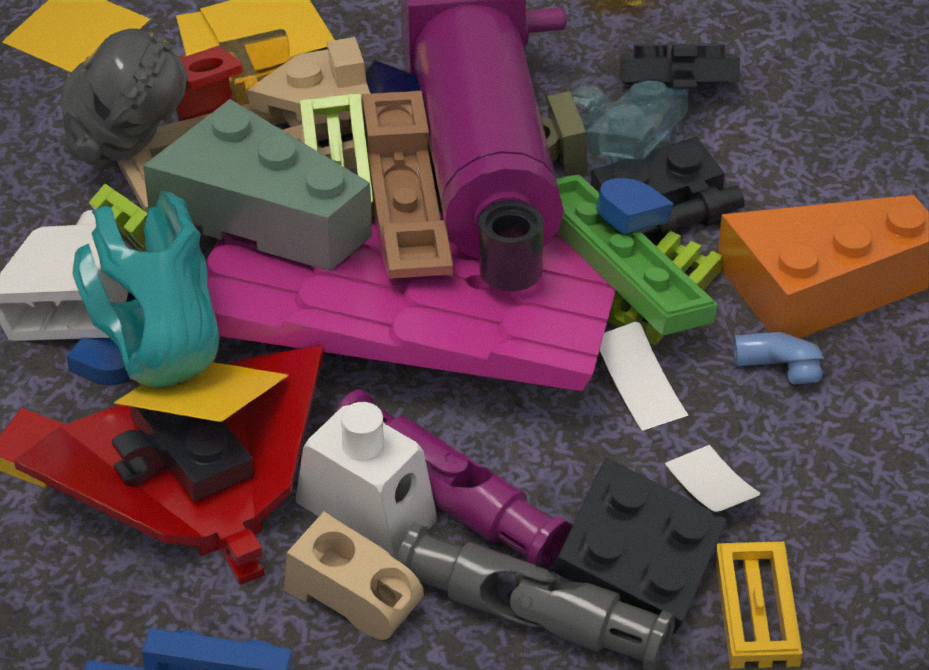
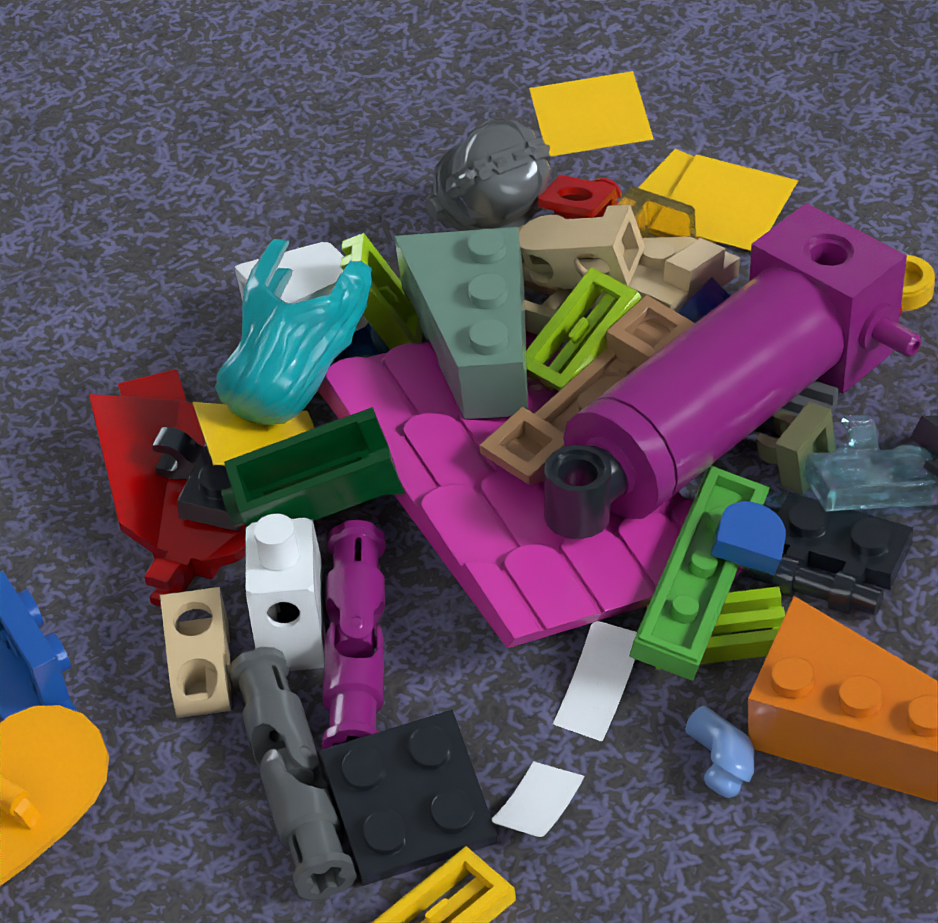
camera: 55 degrees right, 0 degrees up
none -> dark green window [221,407,405,528]
none -> tan leg [519,205,645,289]

